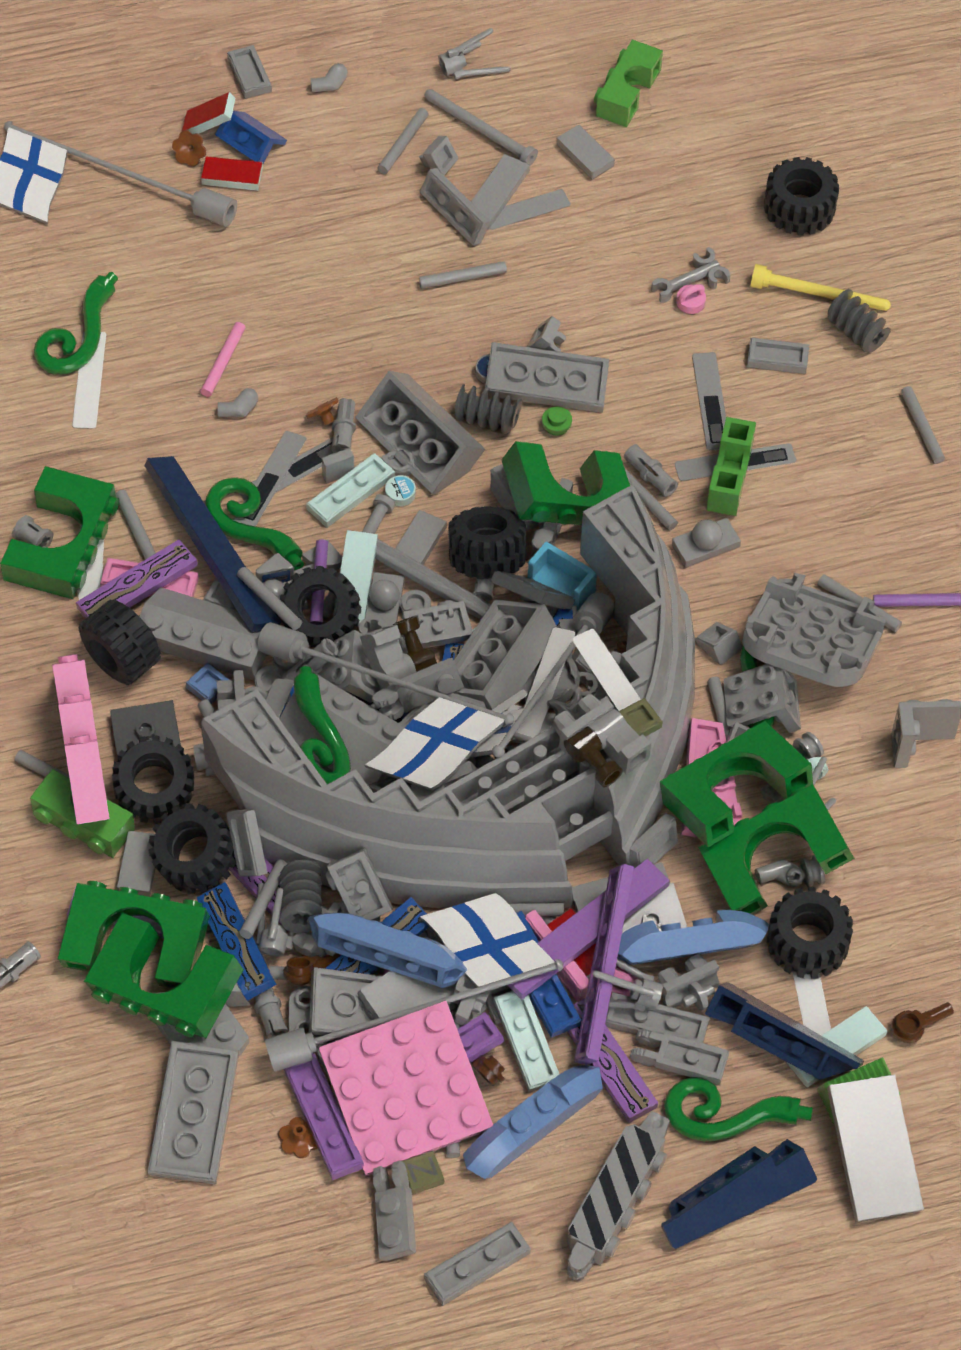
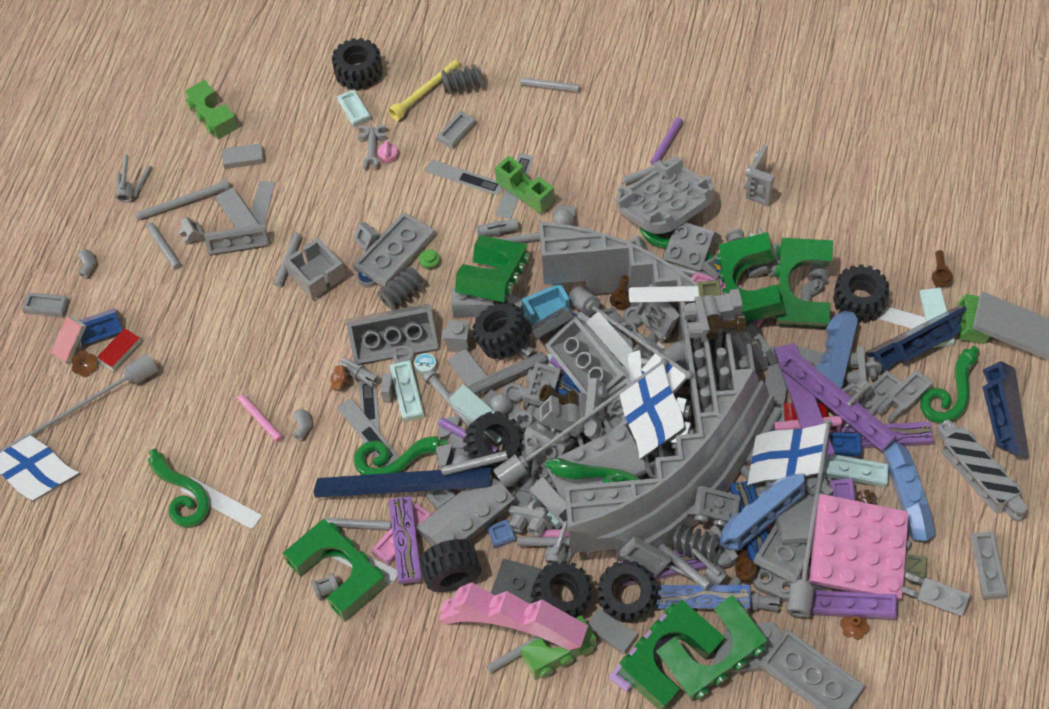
camera: 55 degrees left, 0 degrees up
none -> light grey piece [285,238,346,300]
none -> light aqua tile [337,89,371,127]
none -> light grey brick [443,320,471,352]

